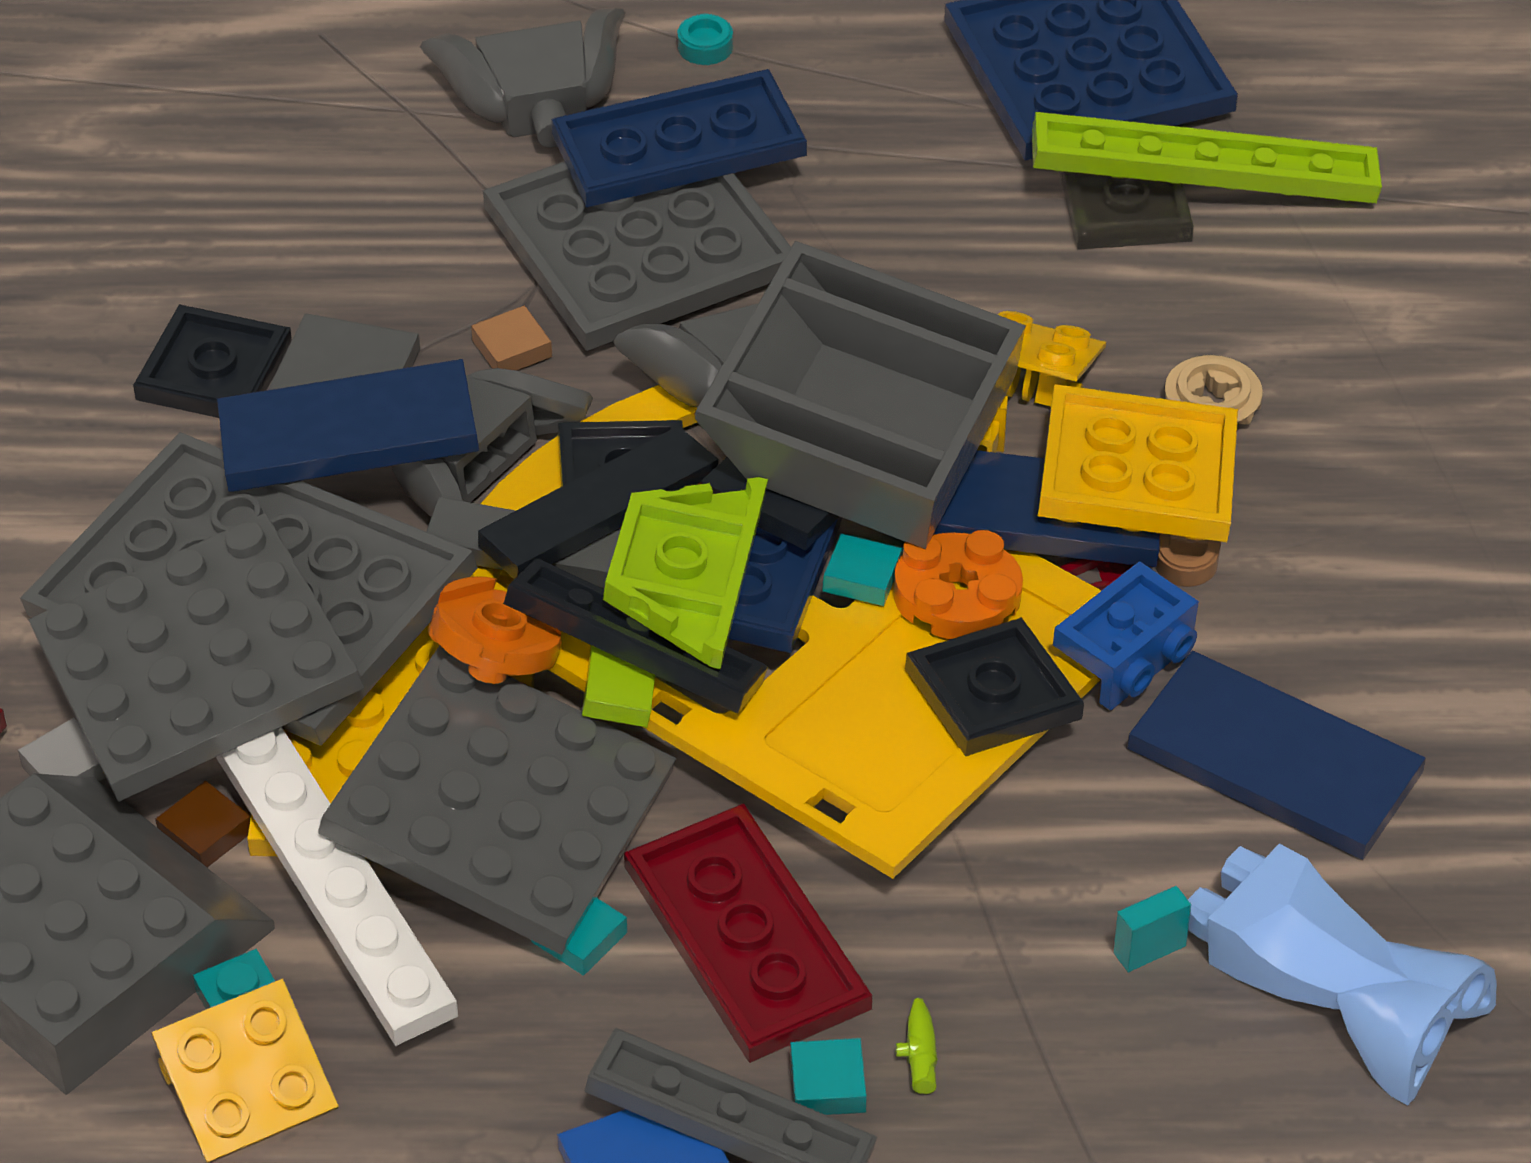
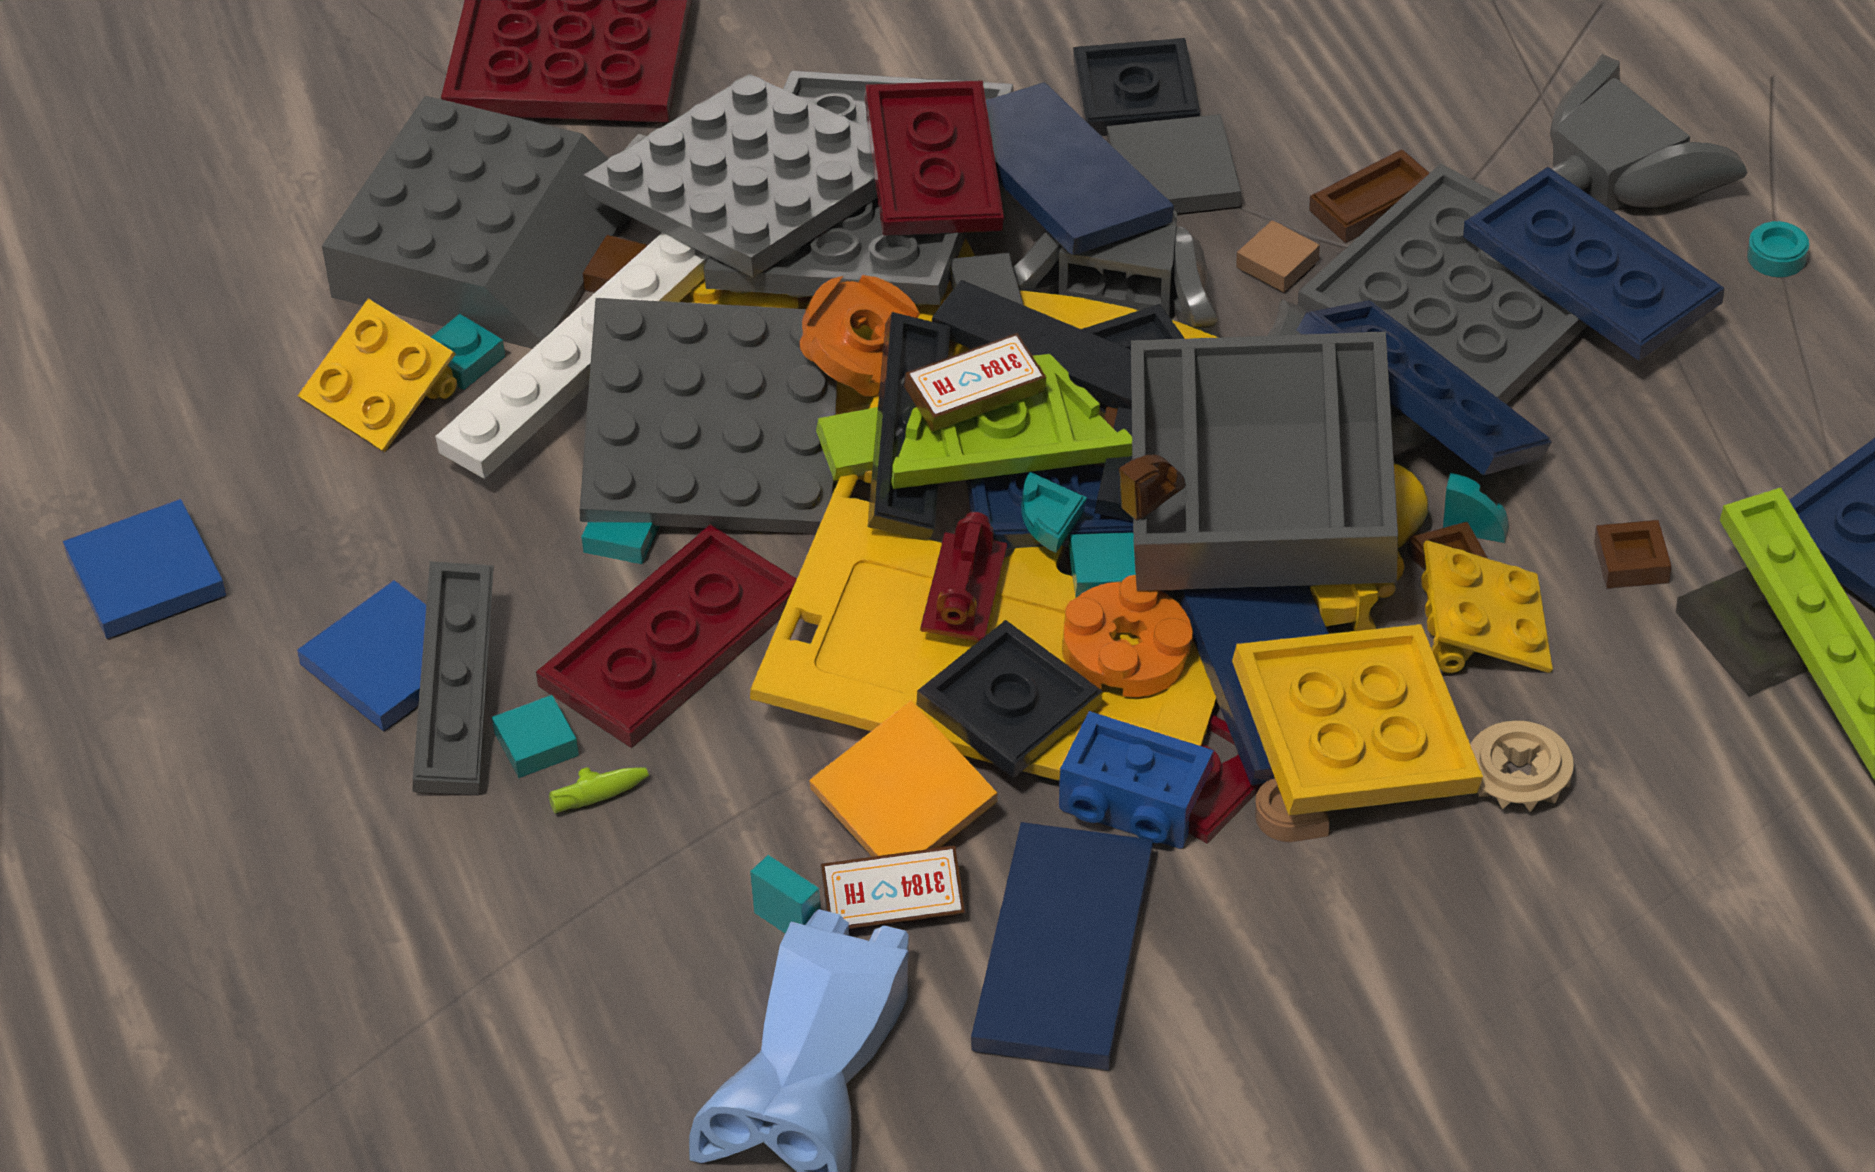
camera: 70 degrees right, 0 degrees up
none -> light orange tile [809,700,998,857]
none -> white tile [820,846,965,930]
none -> dark red tile [864,80,1004,236]
none -> tile [904,333,1047,432]
none -> dark red hinge [920,512,1007,641]
none -> teal tile [1021,472,1087,553]
none -> reddish brown tile [1119,454,1186,521]
none -> dark blue tile [1297,300,1552,475]
none -> reddish brown tile [1309,149,1429,243]
none -> reddish brown tile [1594,520,1672,589]

